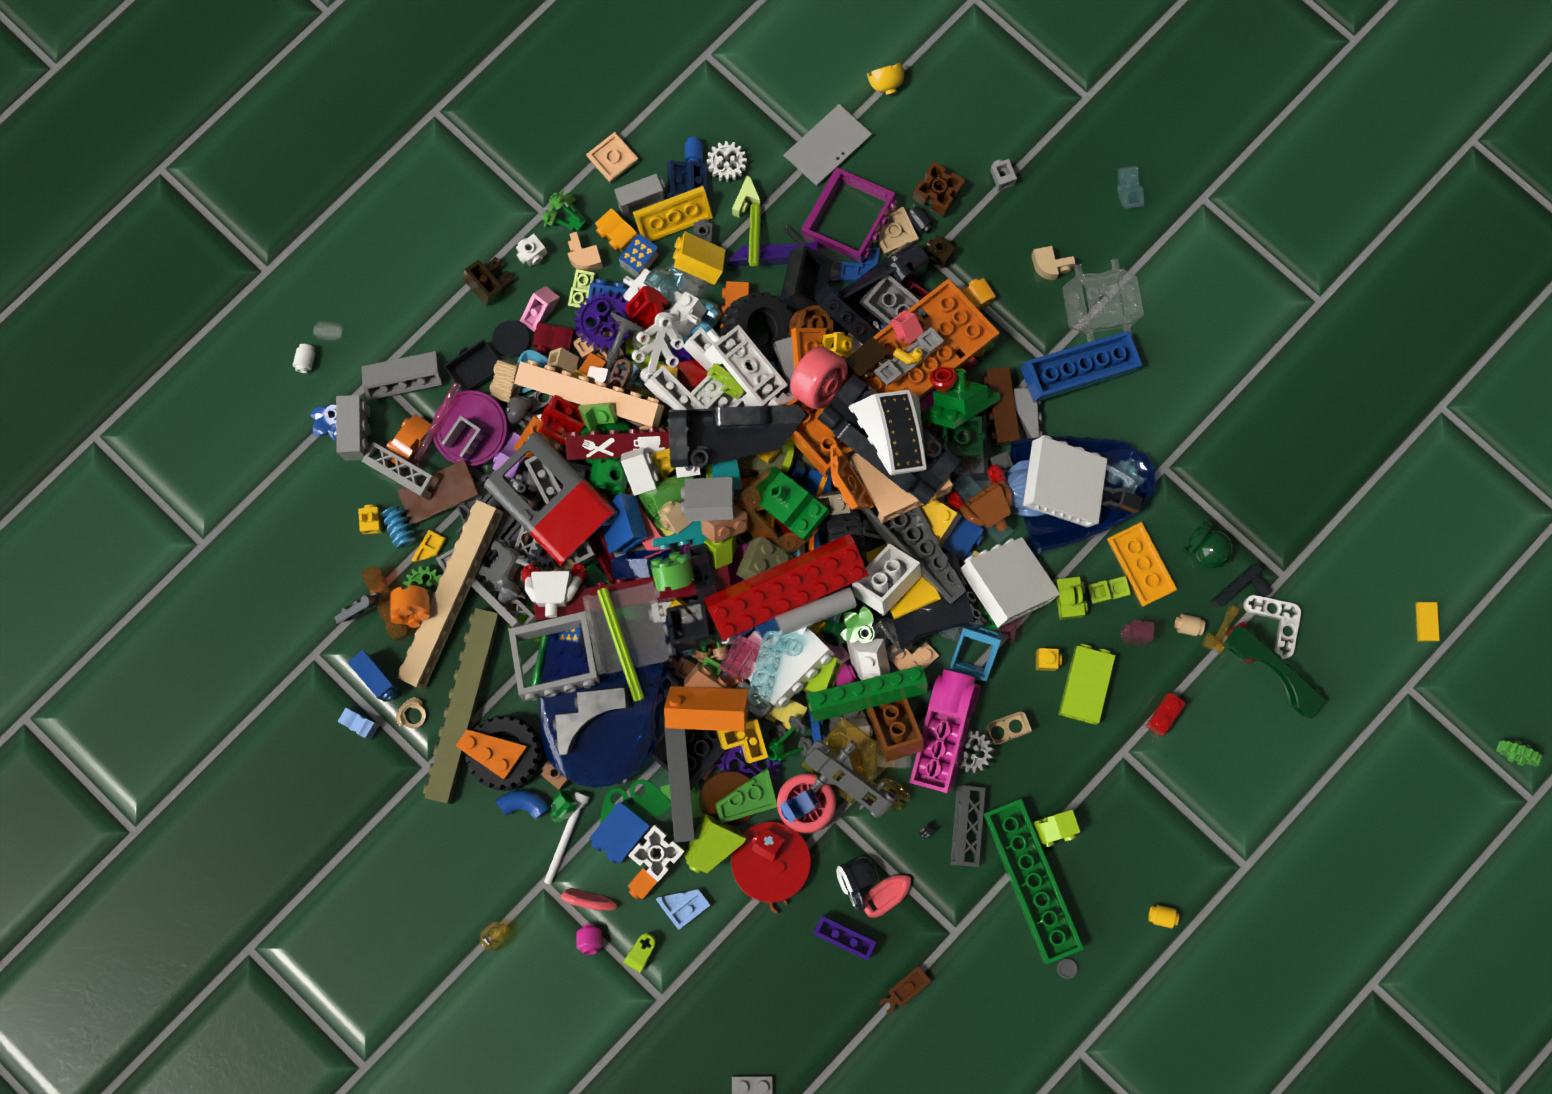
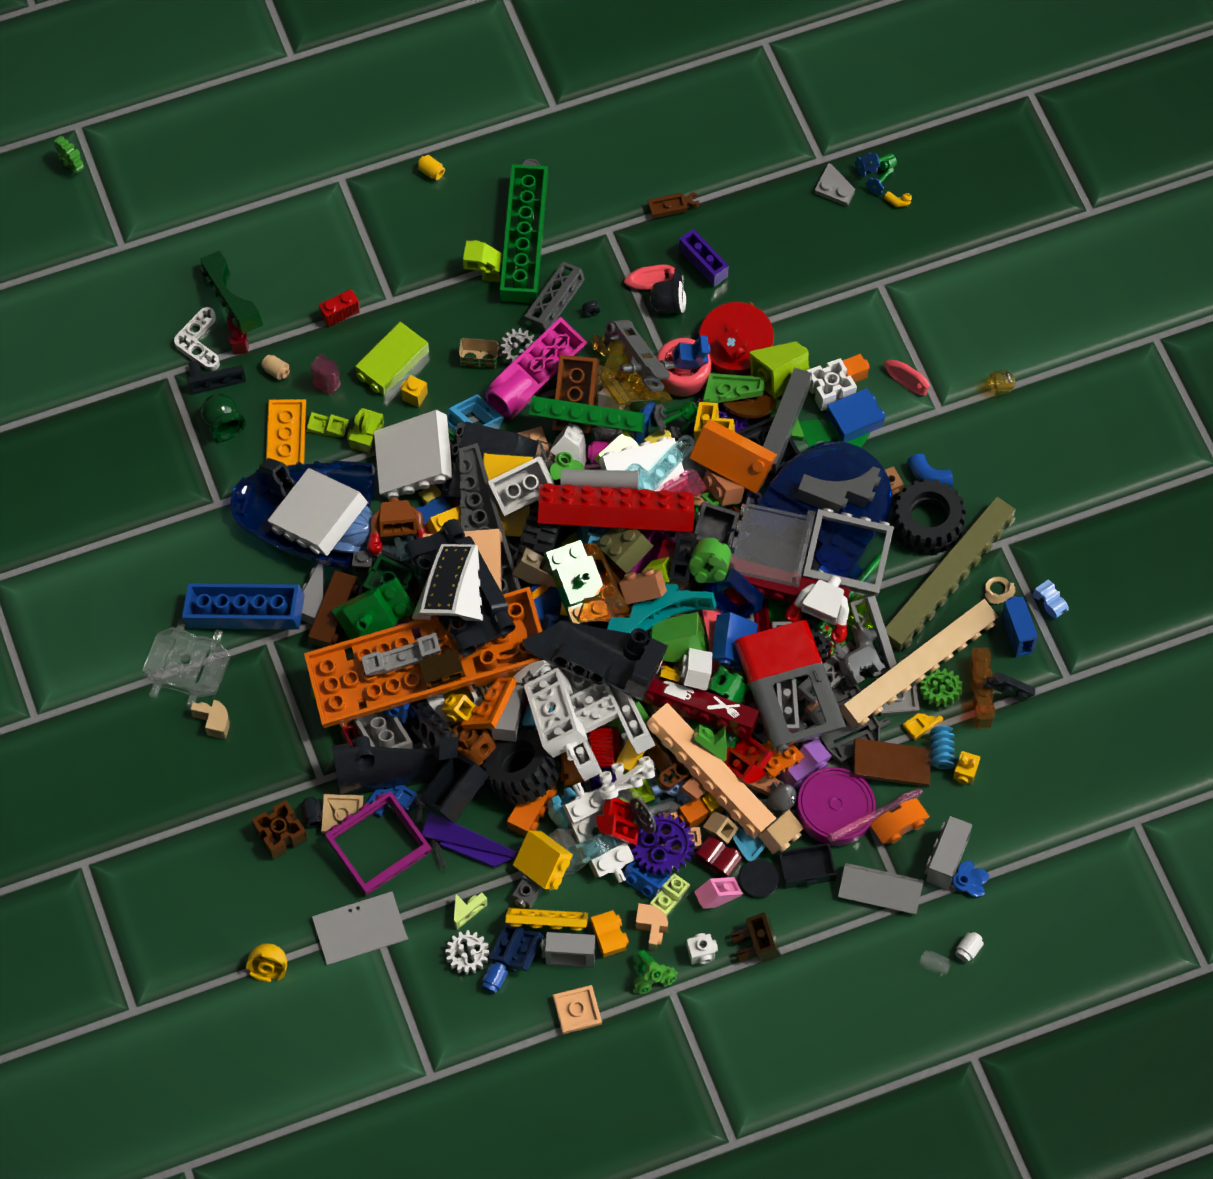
camera: 155 degrees left, 15 degrees down
light grey fence [362,442,434,500] -> none
orange brick [390,585,430,628] -> none
light grey piece [442,416,487,460] -> none
orange wing [456,730,527,780] -> none
white piece [544,792,590,884] -> none
green rock [550,790,578,822] -> none
dark pink head [576,924,603,955] -> none
lime axle [597,587,644,702] -> none
piece [619,234,659,278] -> none
lime piece [623,933,656,973] -> none
light blue wing [656,889,710,930] -> none
tan brick [657,501,692,534] -> none
light grey brick [681,477,734,522] -> none
lime slope [706,363,744,399] -> none
lime axle [748,203,761,267] -> none
coral wheel [790,347,848,409] -> none
orange wing [830,443,875,510] -> none
coral brick [890,310,924,344] -> none
yellow arm [893,348,923,364] -> none
dark brown brick [925,236,955,268] -> none
red brick [930,367,957,393] -> none
light orange brick [958,278,996,310] -> none
light grey brick [990,159,1017,191] -> none
clear light blue hips [1106,458,1145,492] -> none
clear light blue brick [1117,165,1144,209] -> none
clear yellow brick [1202,605,1239,653] -> none
yellow tile [1415,602,1440,642] -> none

